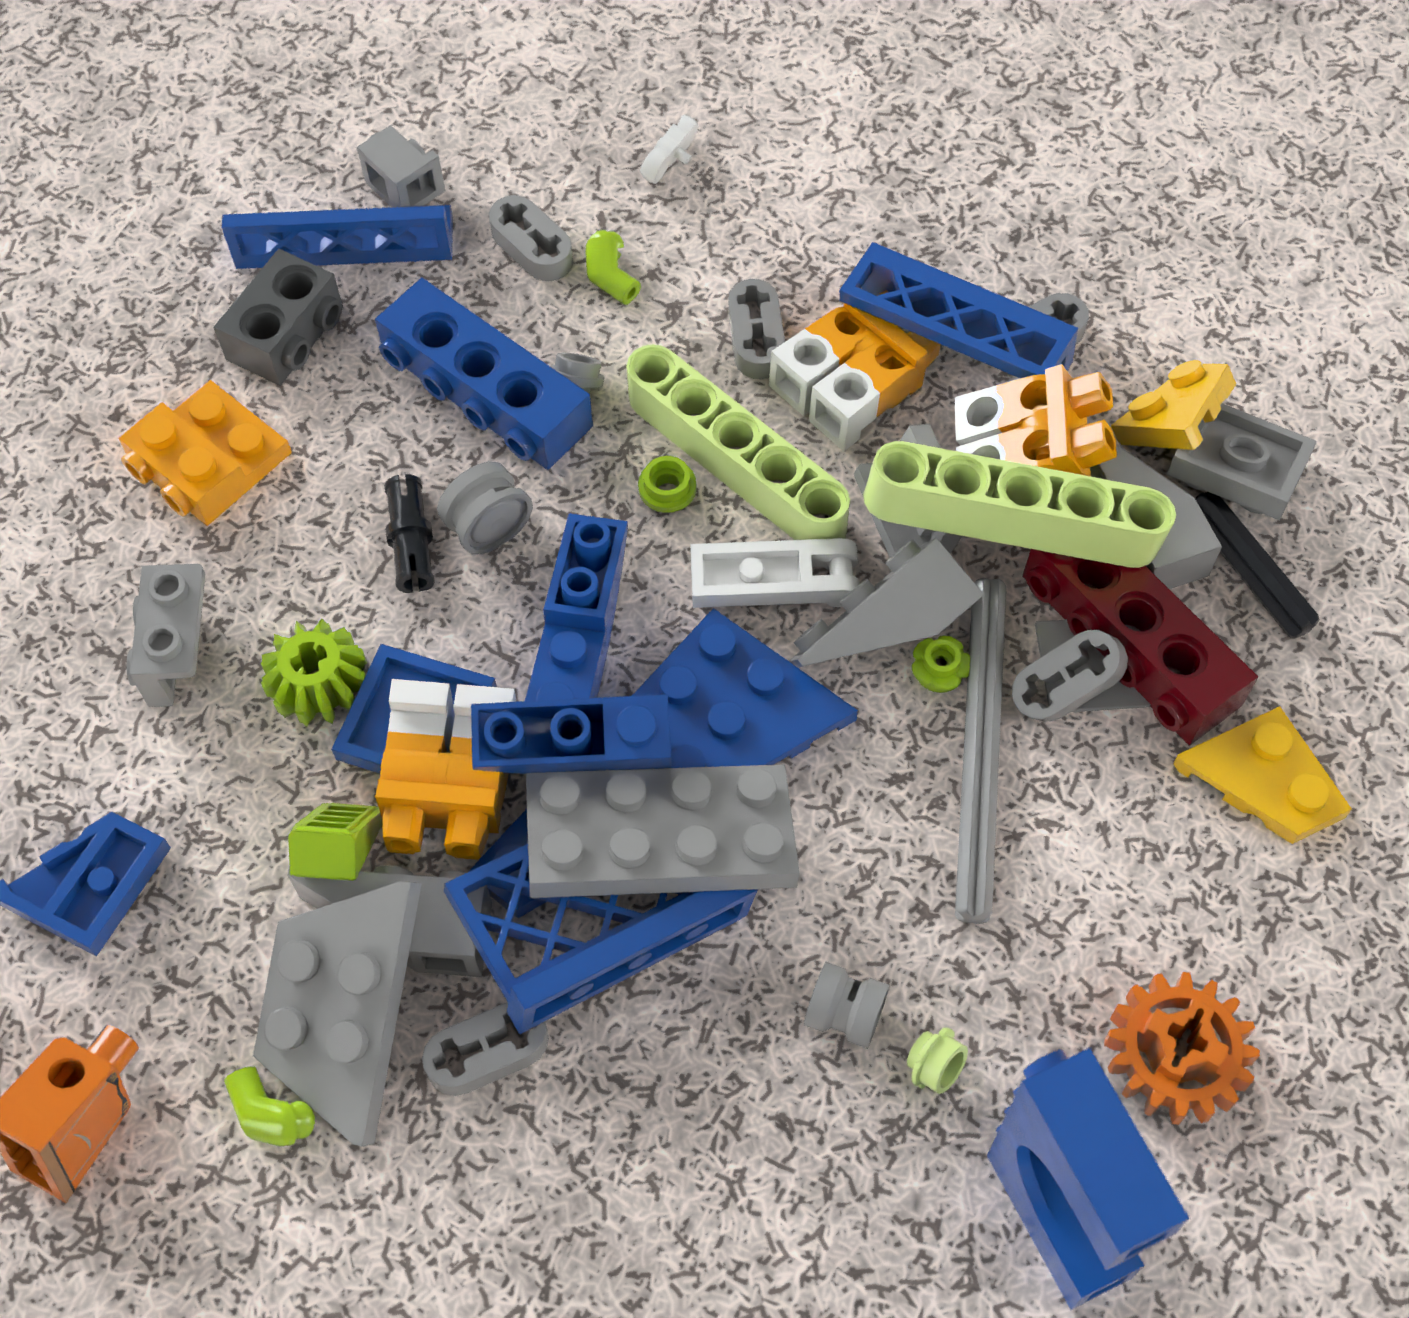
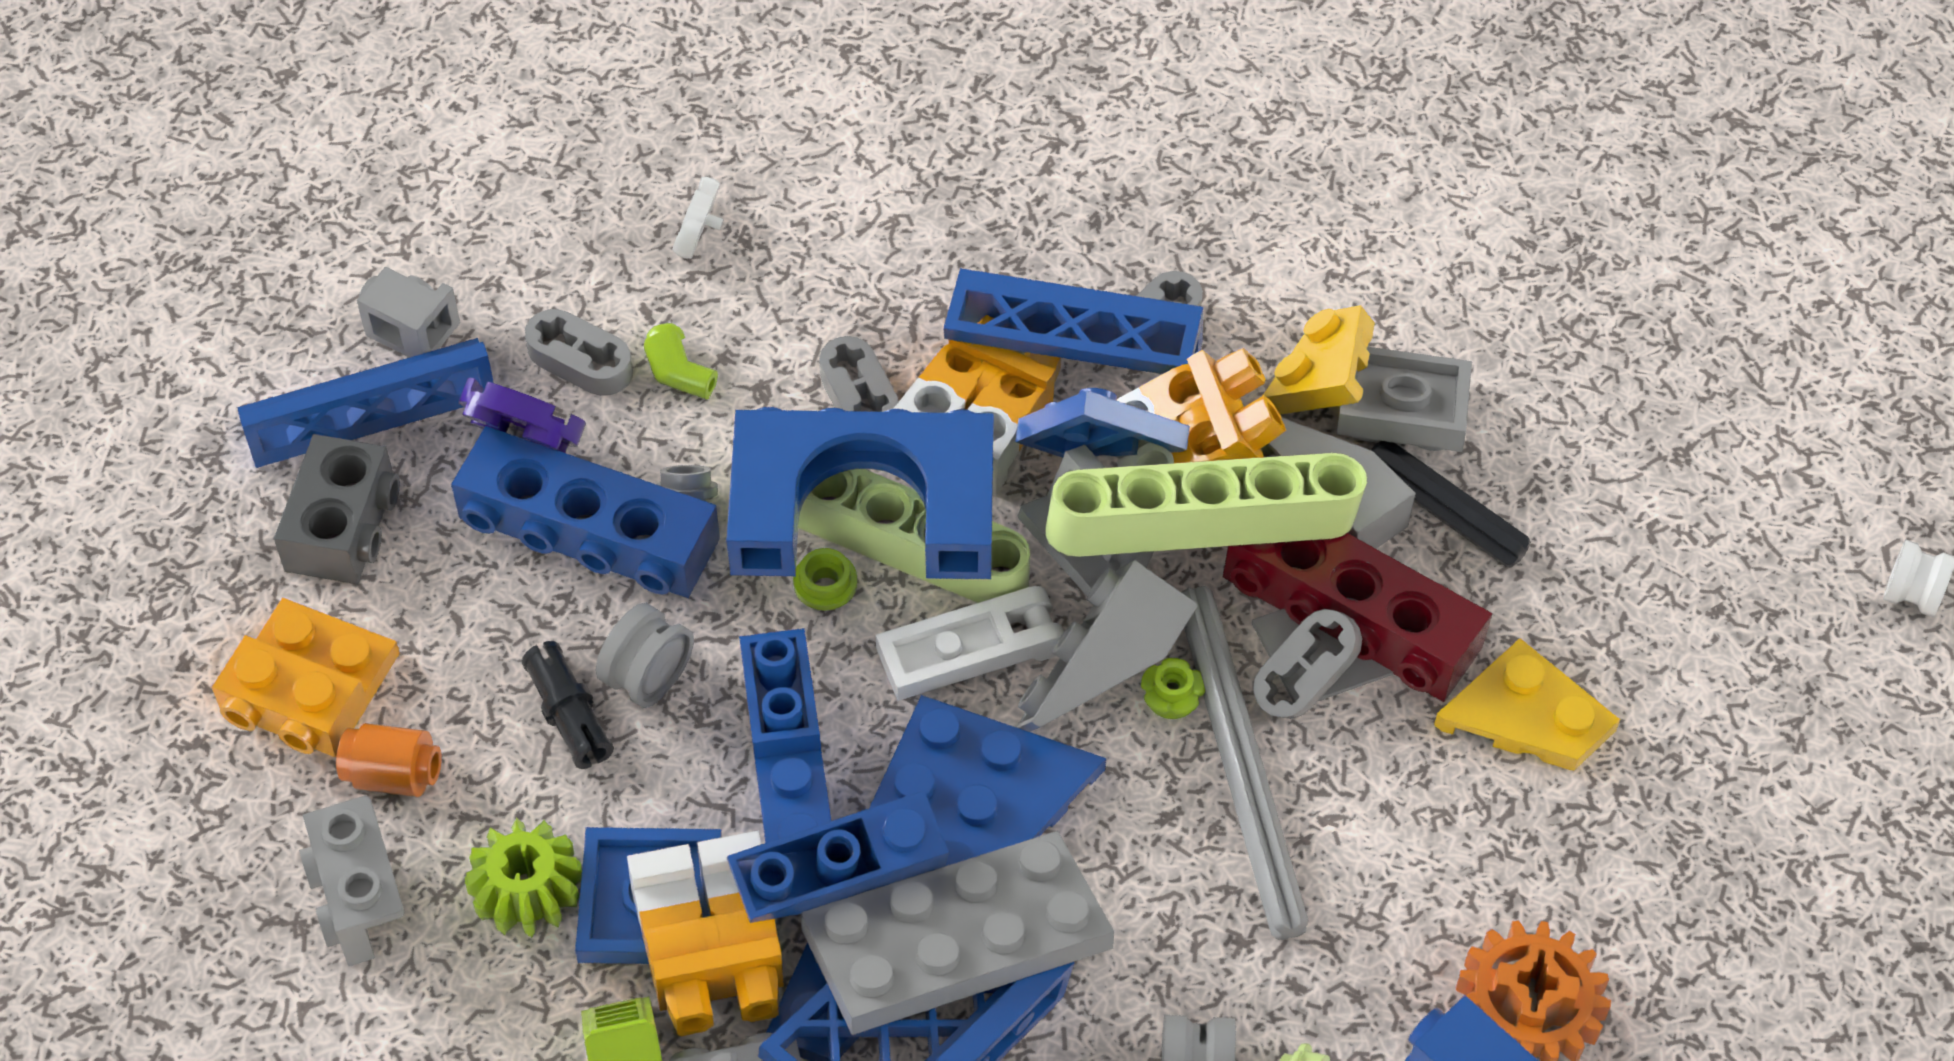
camera: 20 degrees left, 5 degrees down
none -> orange brick [336,723,442,797]
none -> dark purple plate [458,378,586,453]
none -> blue arch [726,407,994,579]
none -> wing [1015,388,1190,458]

